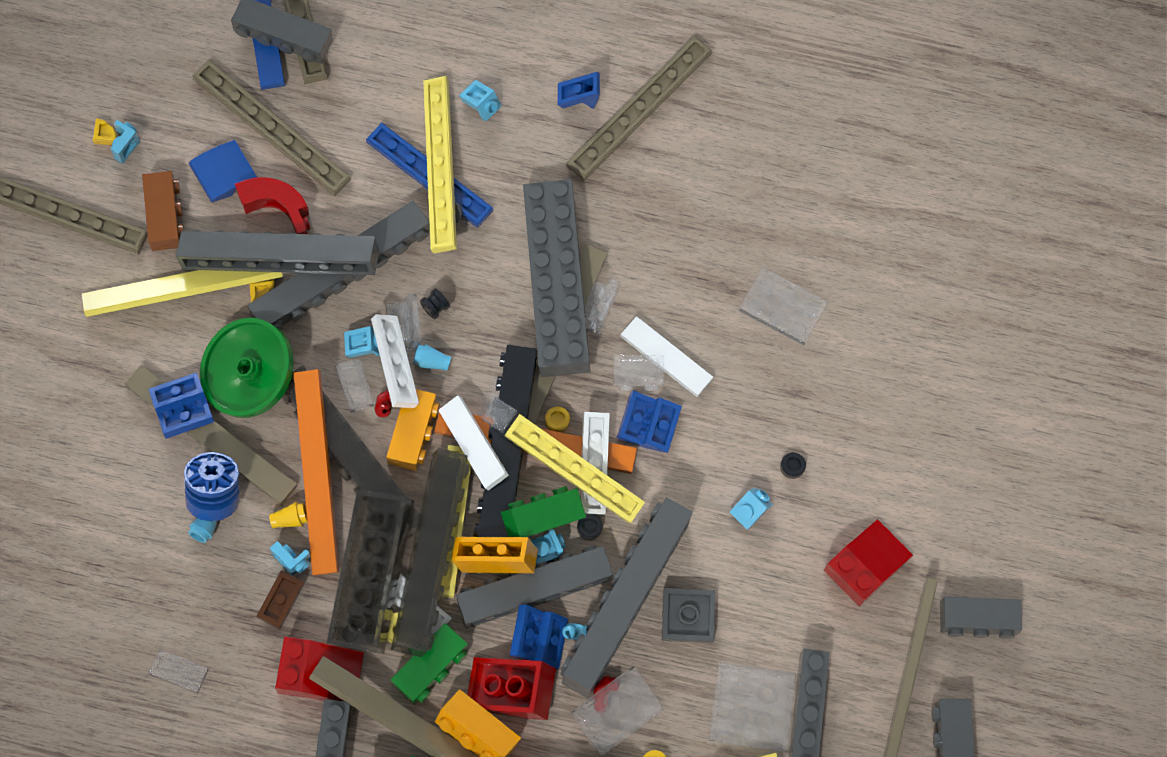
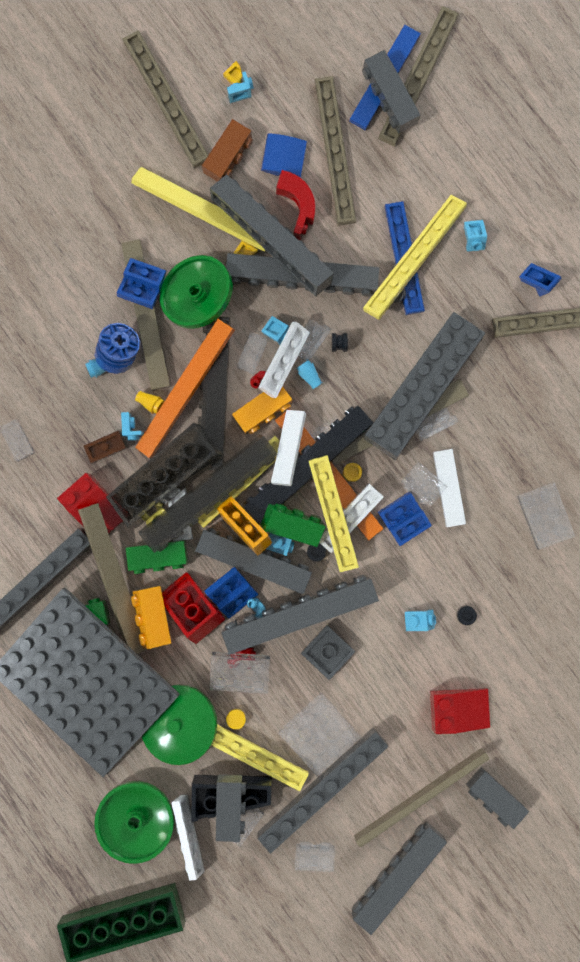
camera: 40 degrees right, 15 degrees up
clear plate [482,397,517,433] -> none

